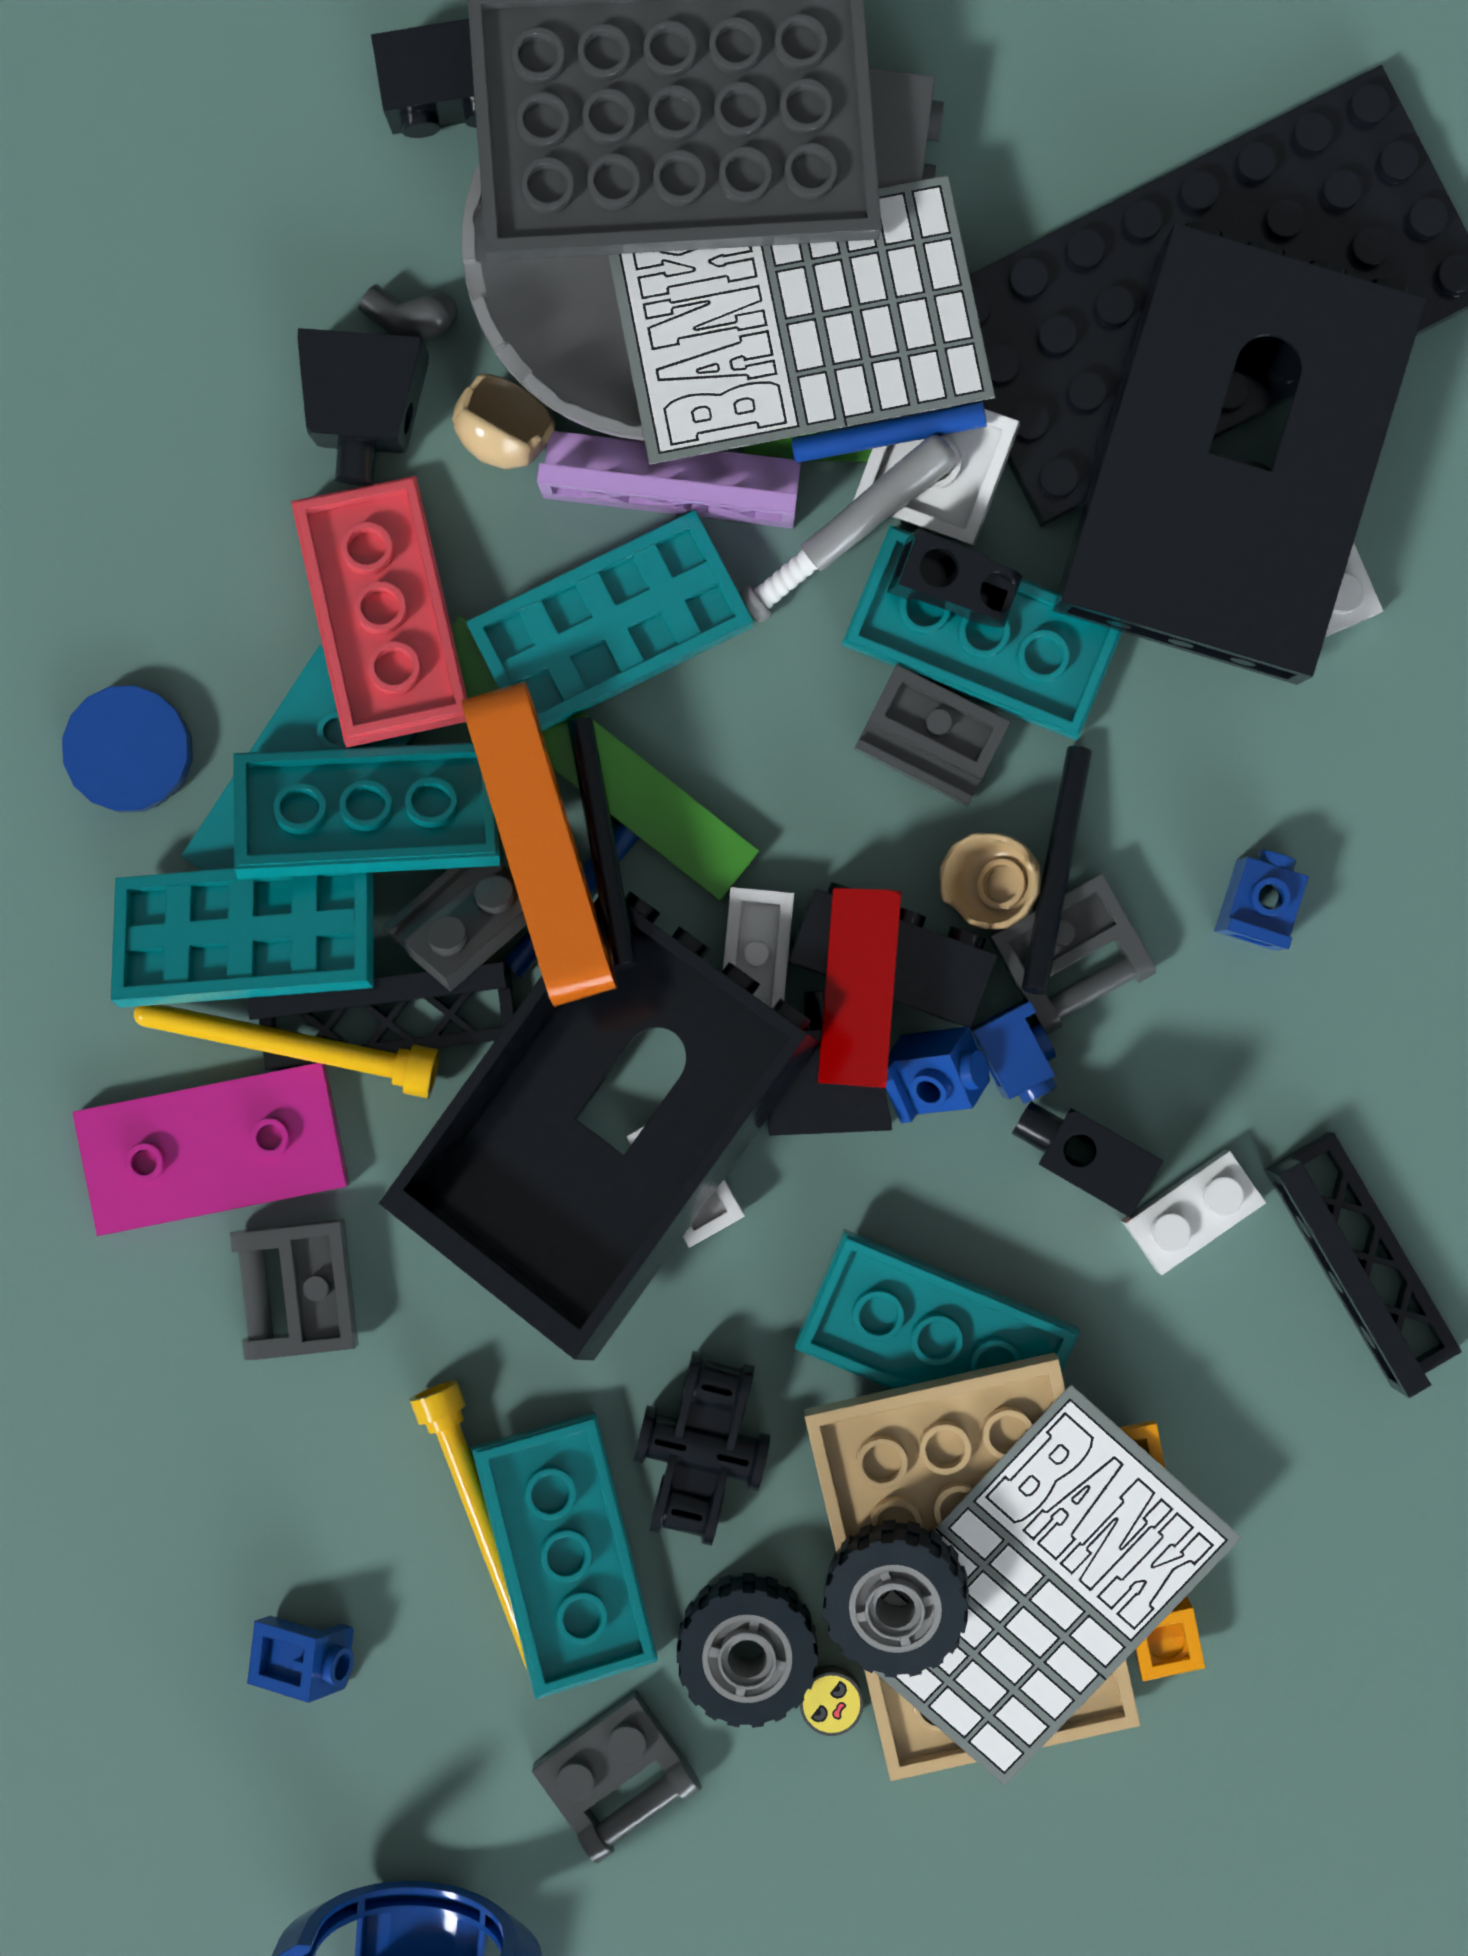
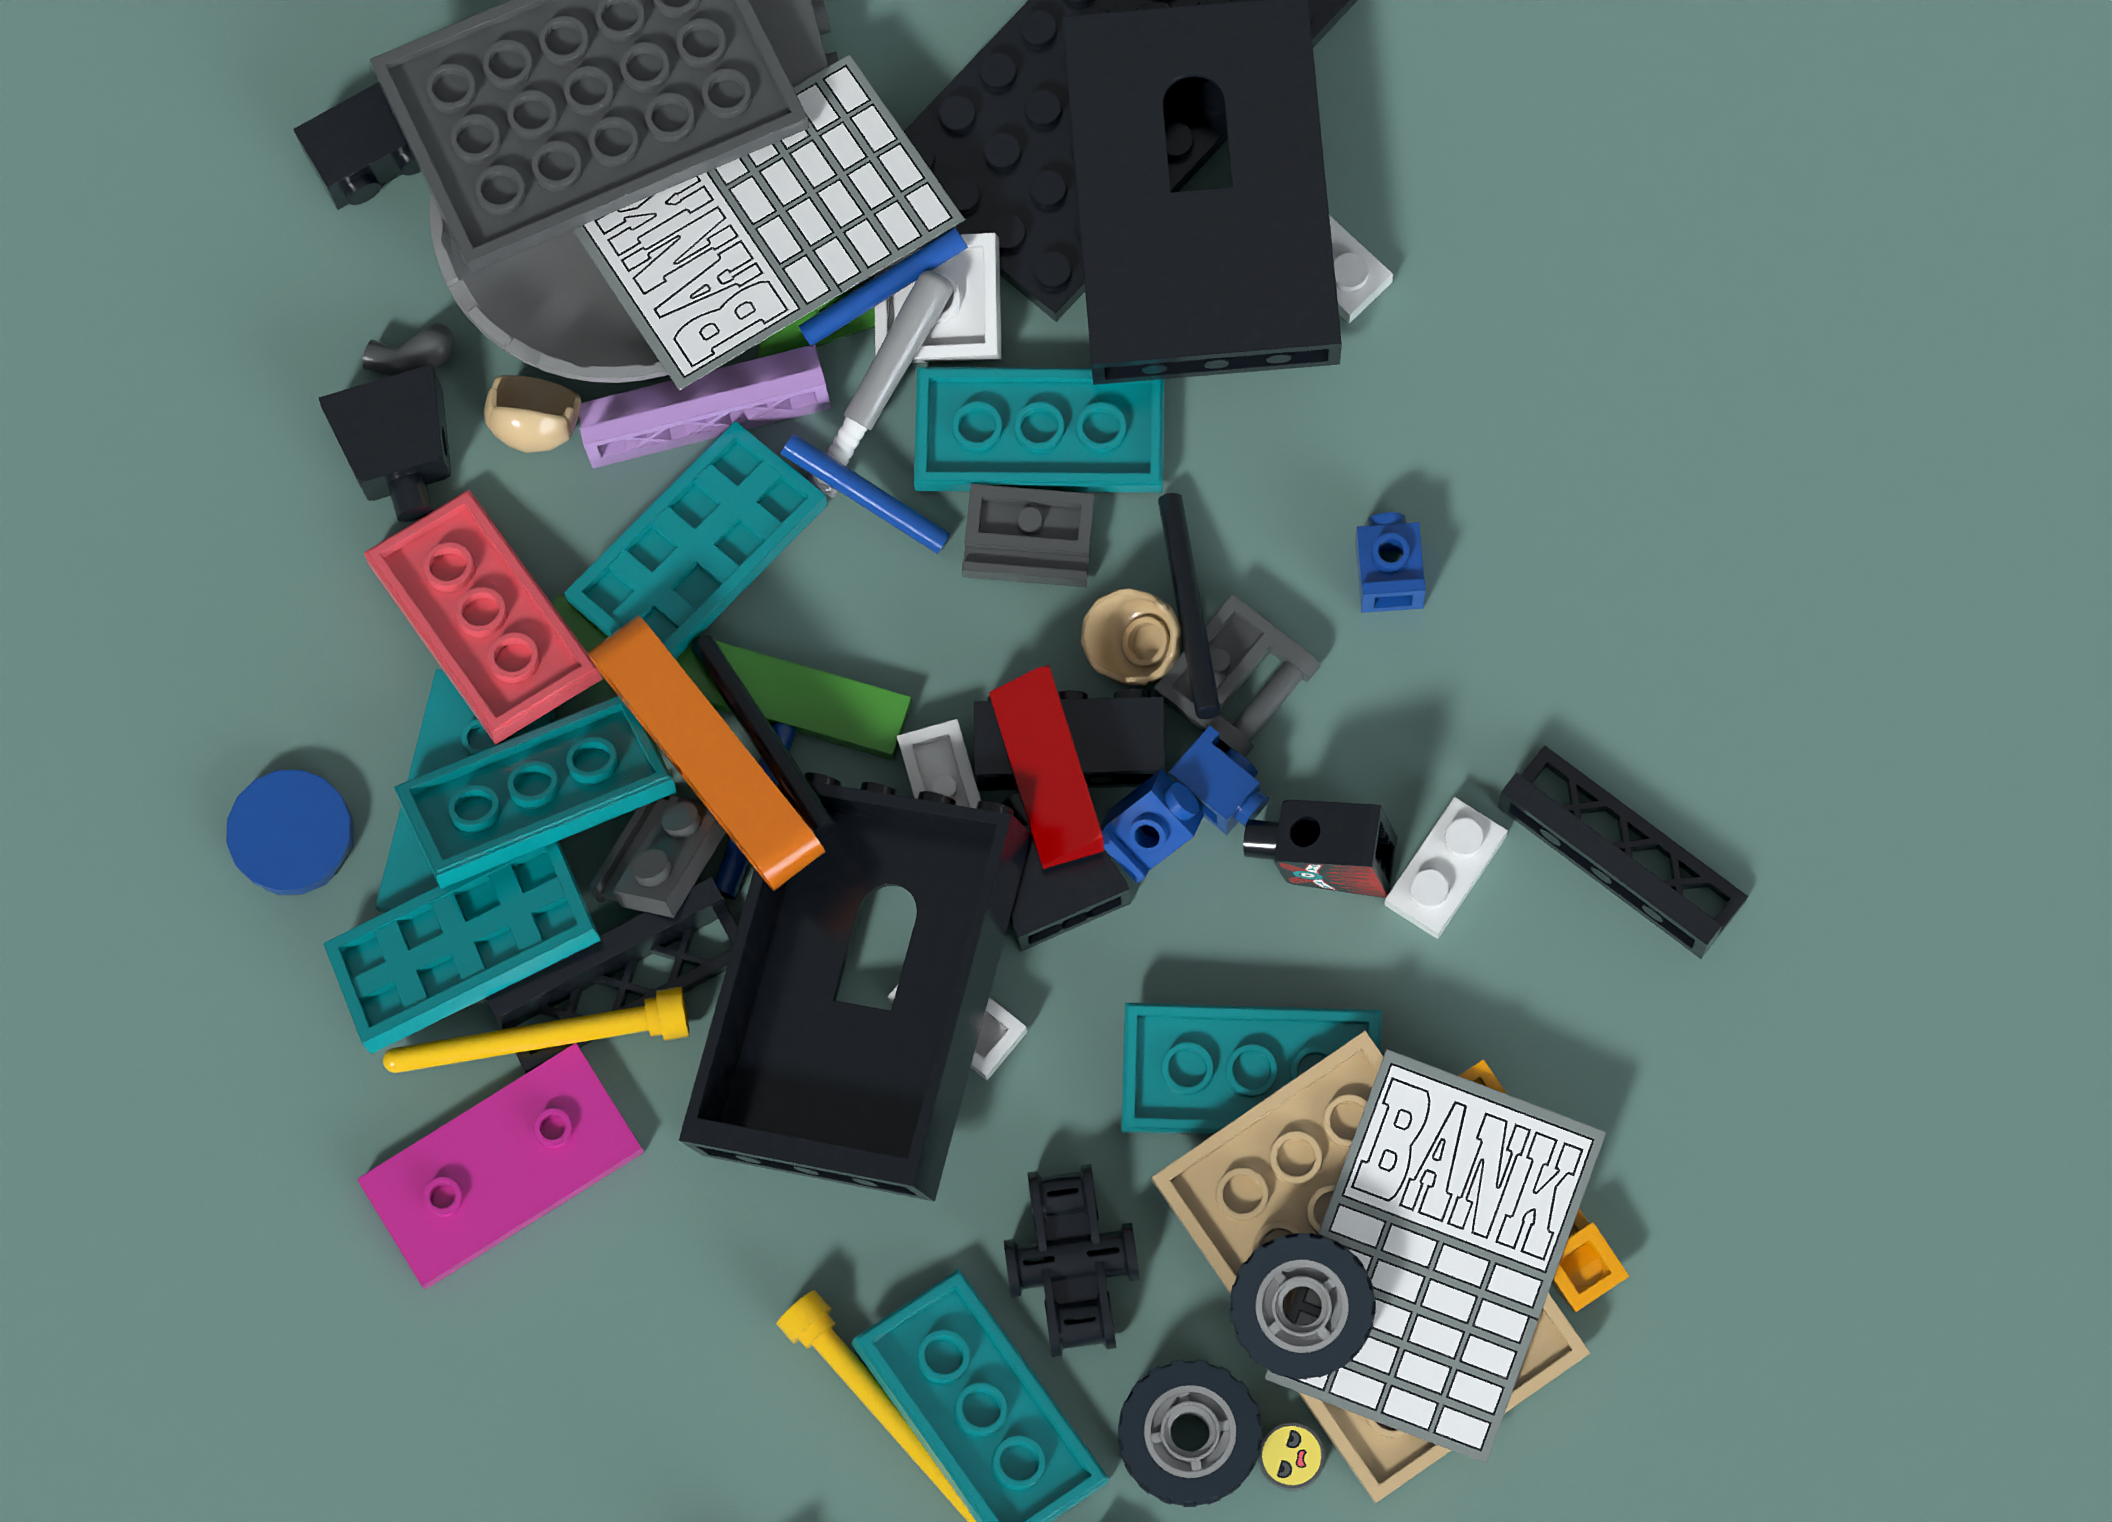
camera: 15 degrees left, 15 degrees down
dark grey plate [230,1219,359,1360] -> none
black leg [887,529,1023,628] -> none
none -> blue bar [780,433,951,554]

